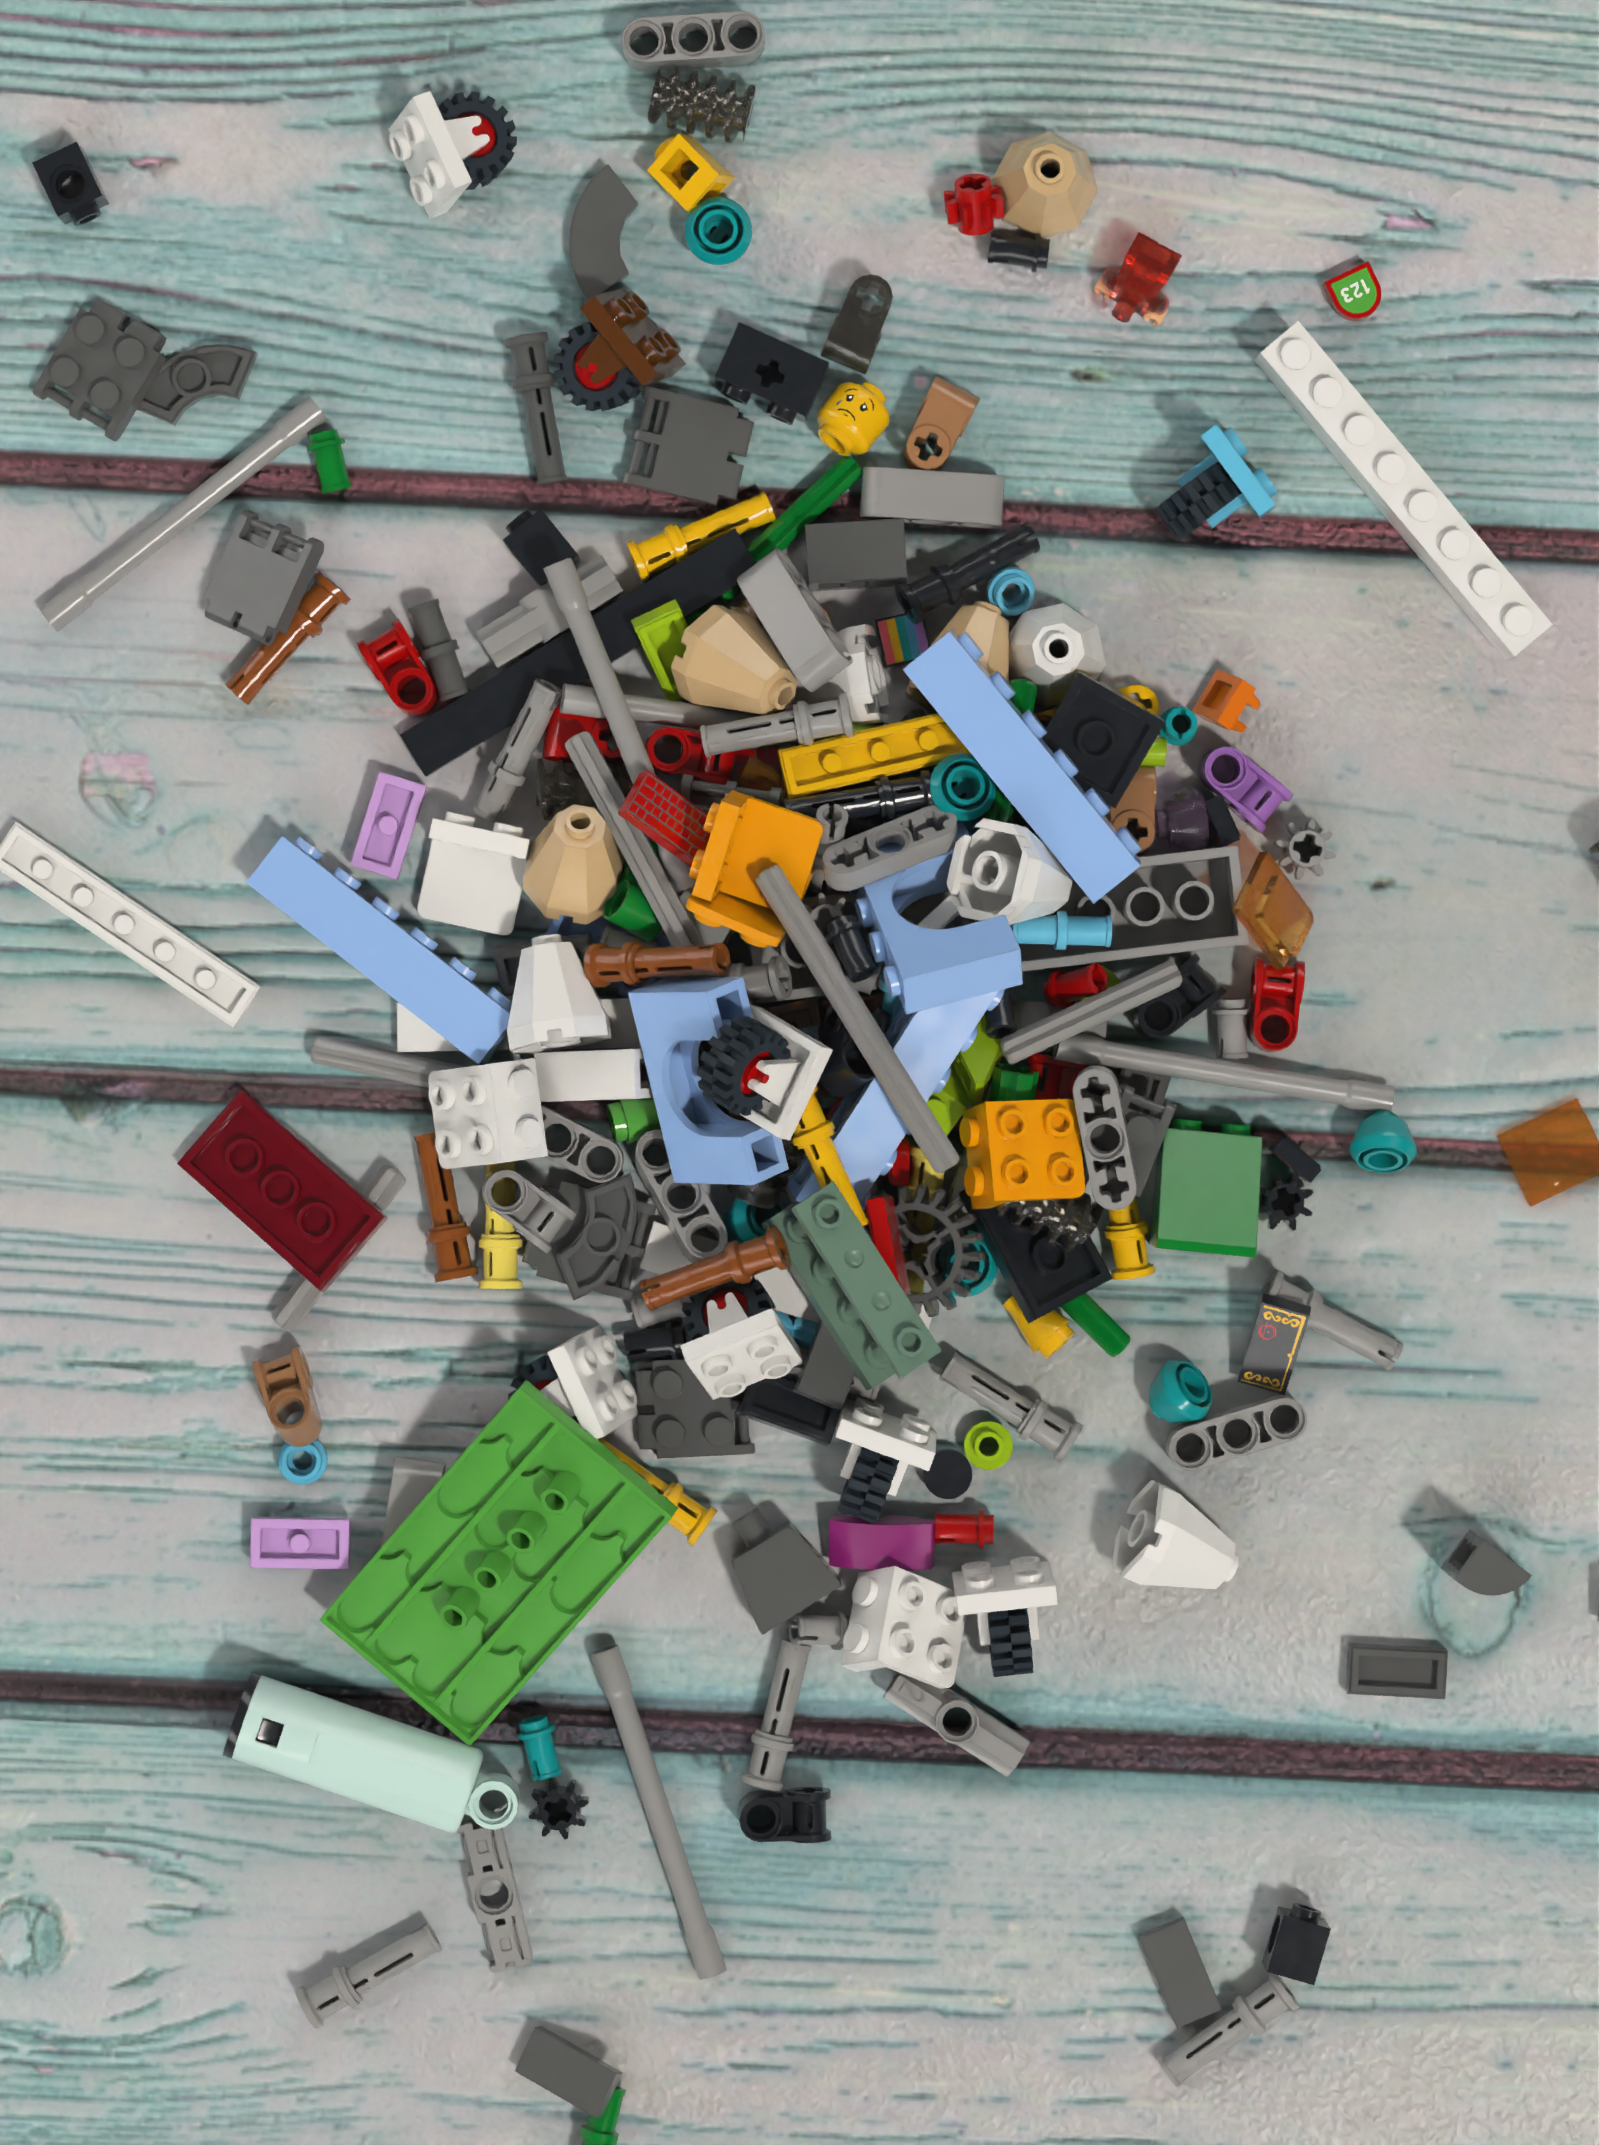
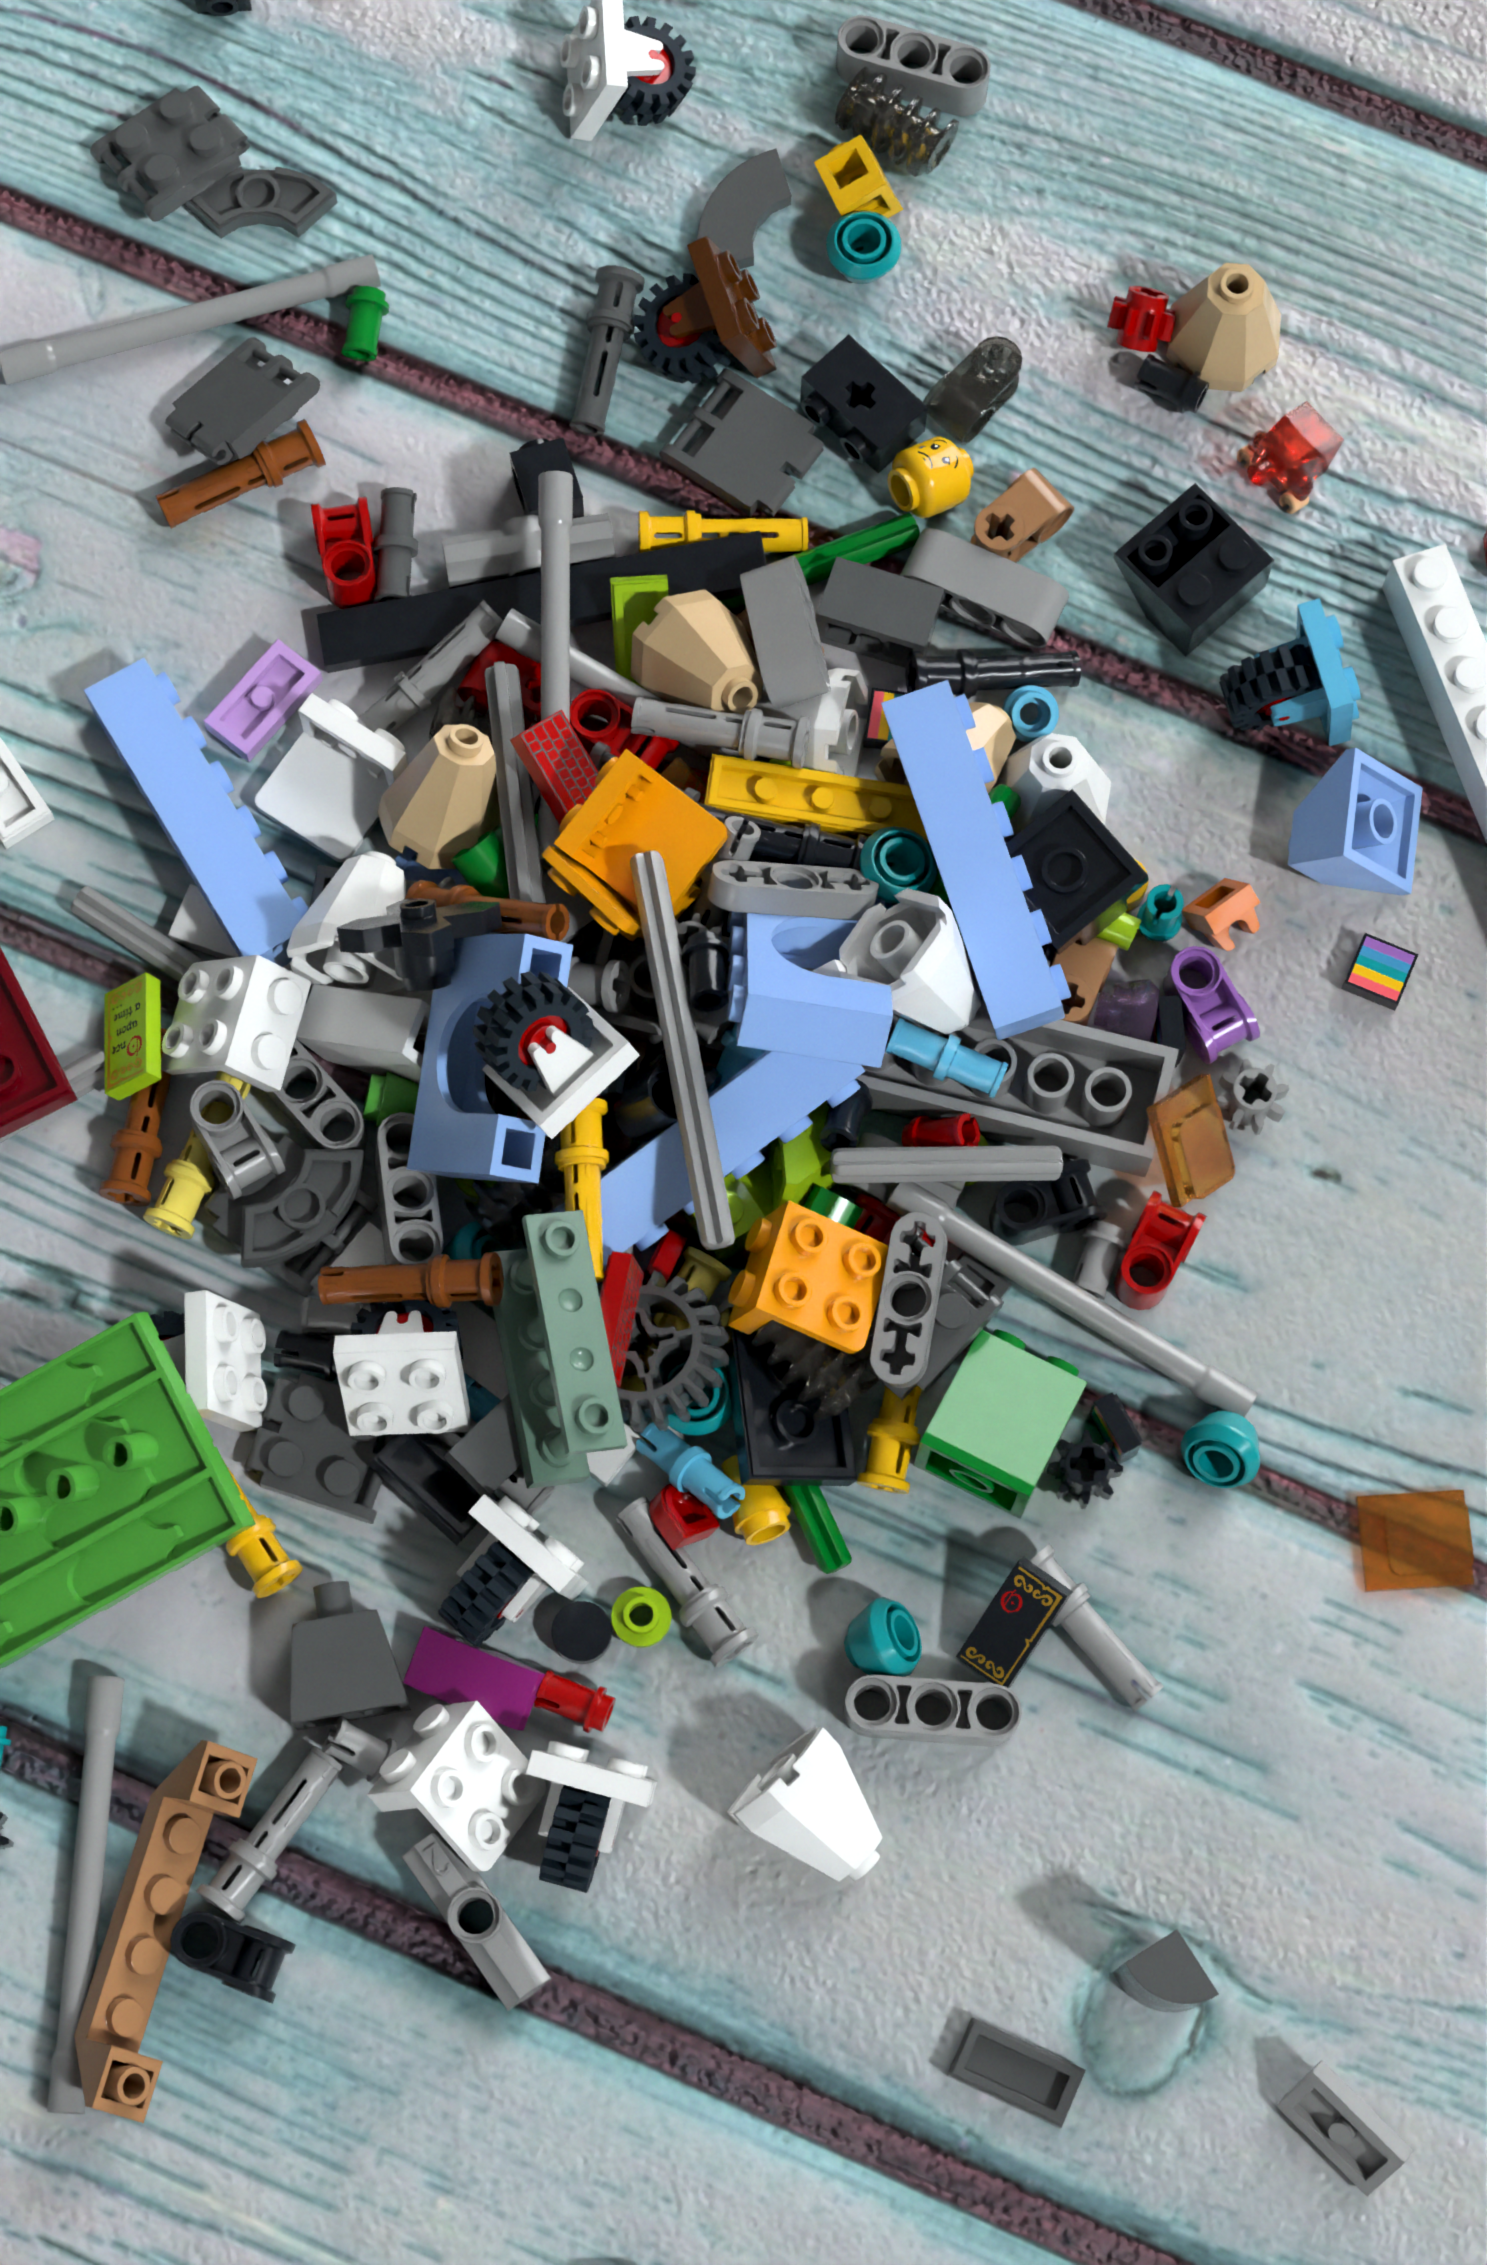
camera: 25 degrees right, 15 degrees down
none -> medium nougat slope [74,1740,258,2123]
none -> lime tile [104,972,161,1101]
none -> black plant [337,898,502,991]
none -> medium azure pin [636,1422,745,1519]
none -> red tile [649,1484,720,1550]
none -> black slope [1113,483,1274,657]
none -> light blue slope [1288,748,1423,895]
none -> tile [1341,933,1419,1011]

